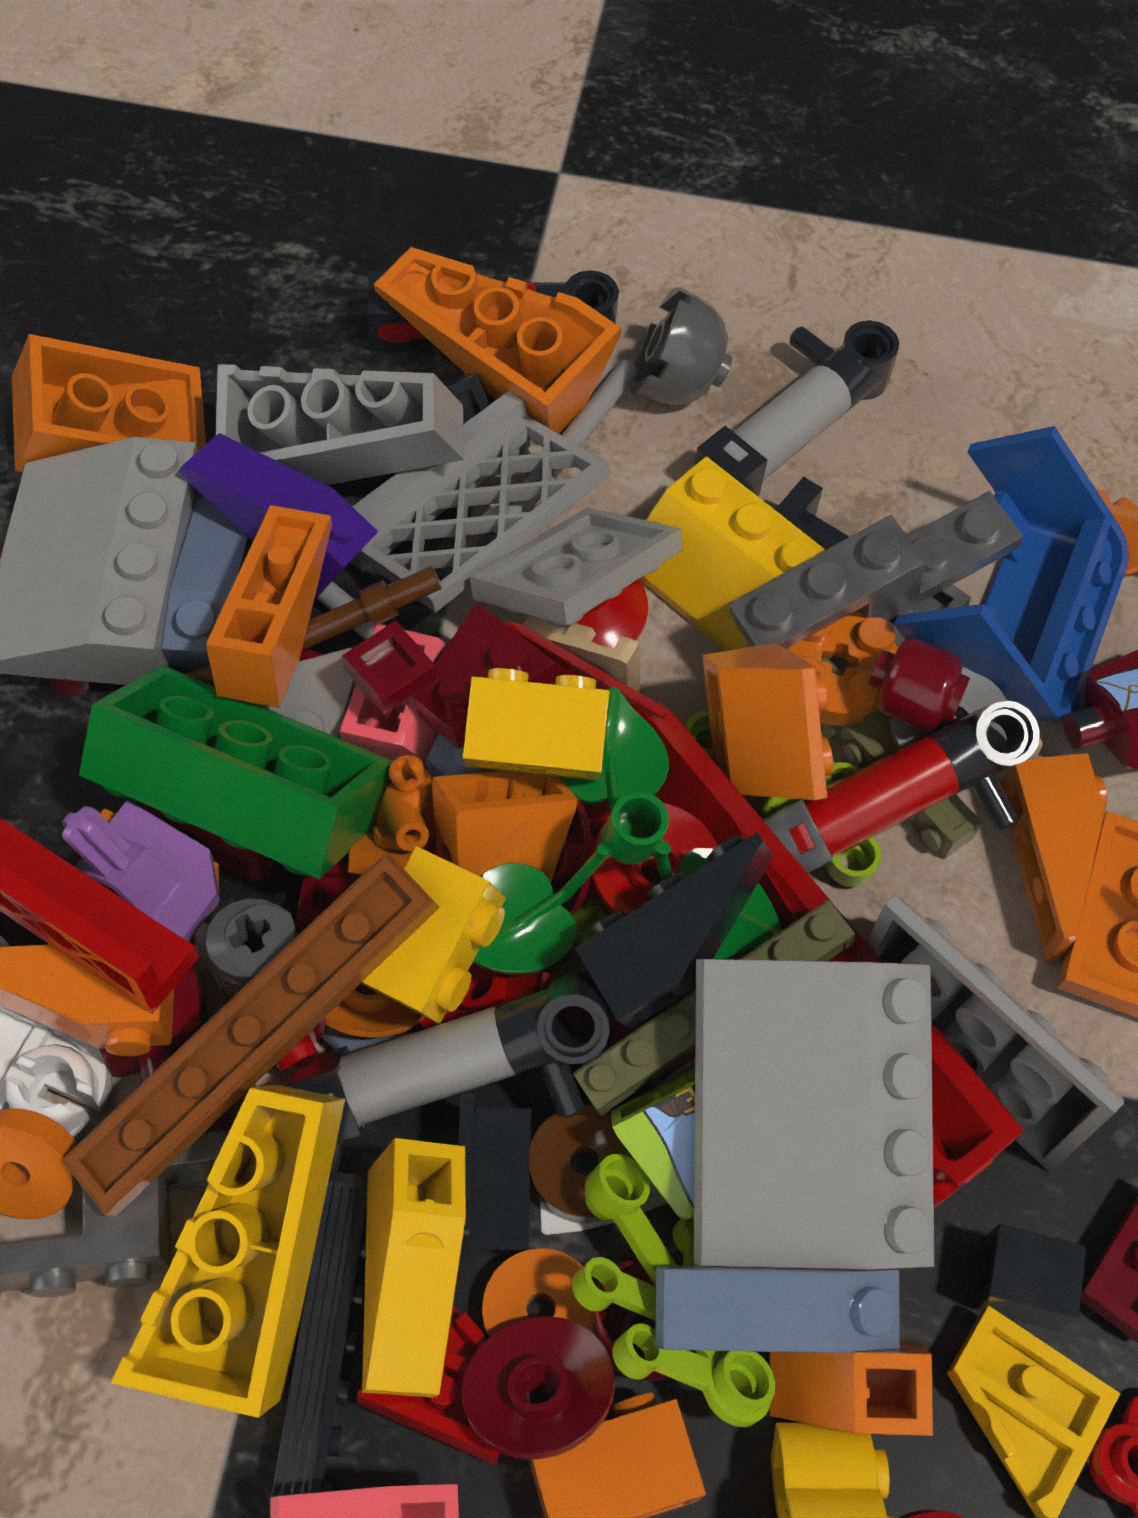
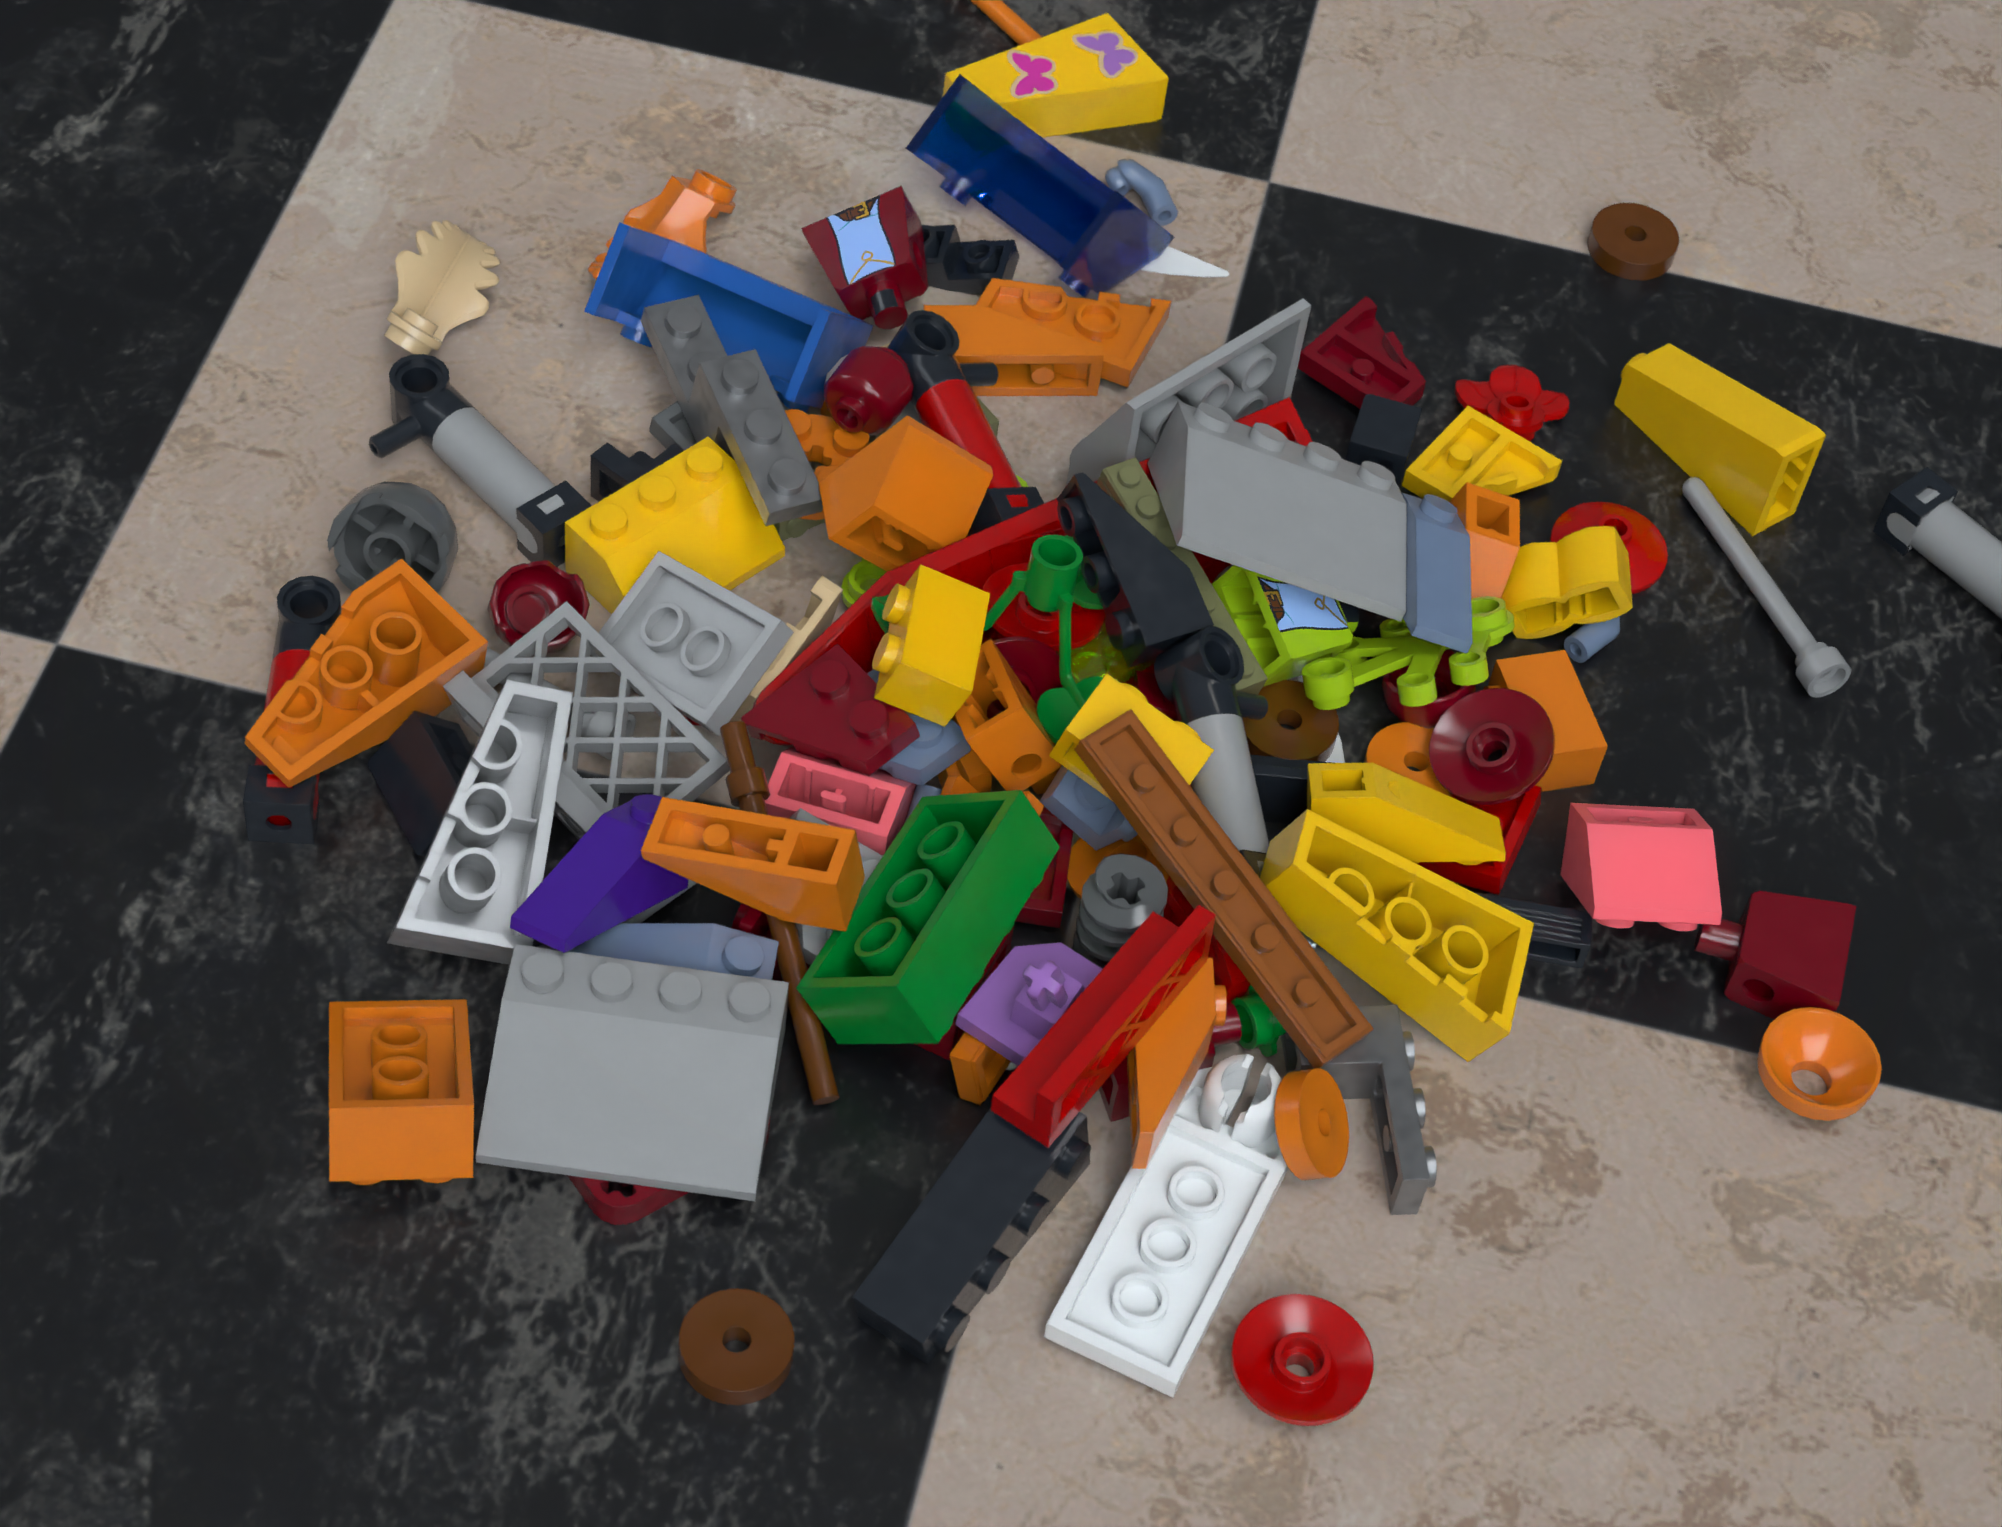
camera: 90 degrees left, 10 degrees down
dark red tile [342,620,436,714] -> none
orange arm [382,755,432,851] -> none
none -> tan plant [384,220,500,355]
none -> dark red hair [487,560,590,656]

